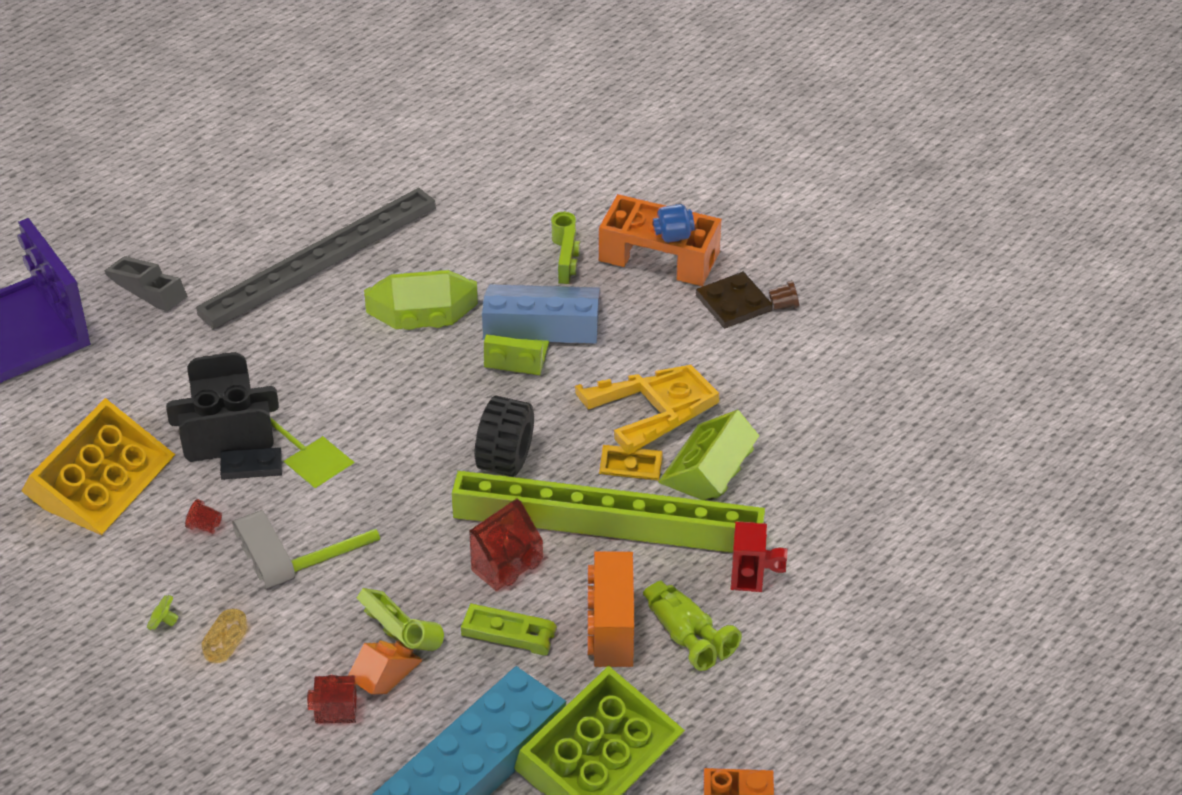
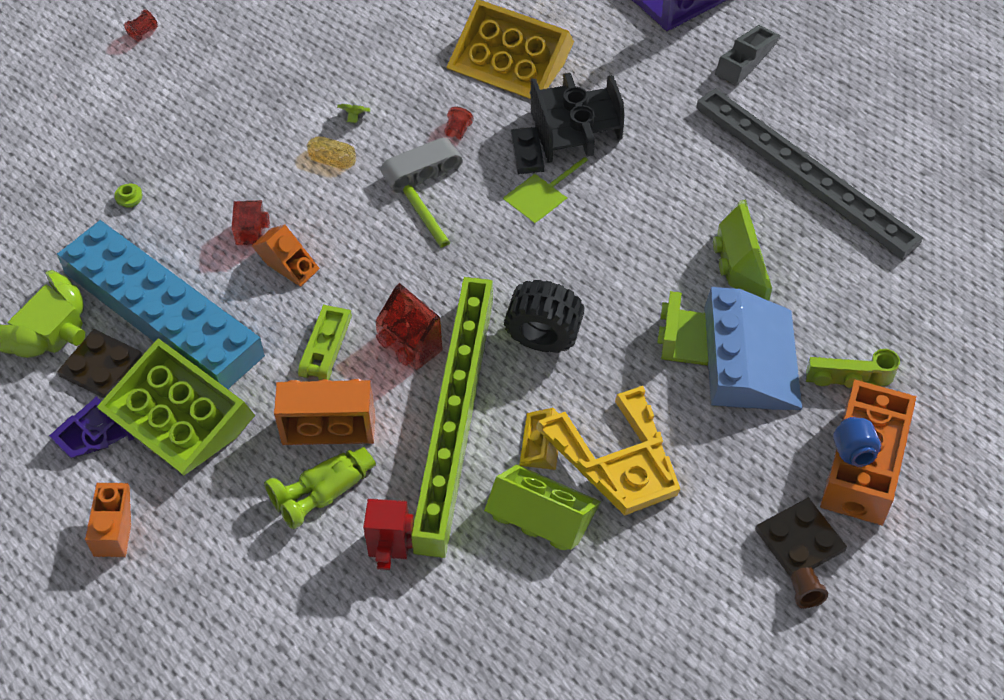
camera: 90 degrees right, 10 degrees up
lime plate [356,588,444,651] -> none

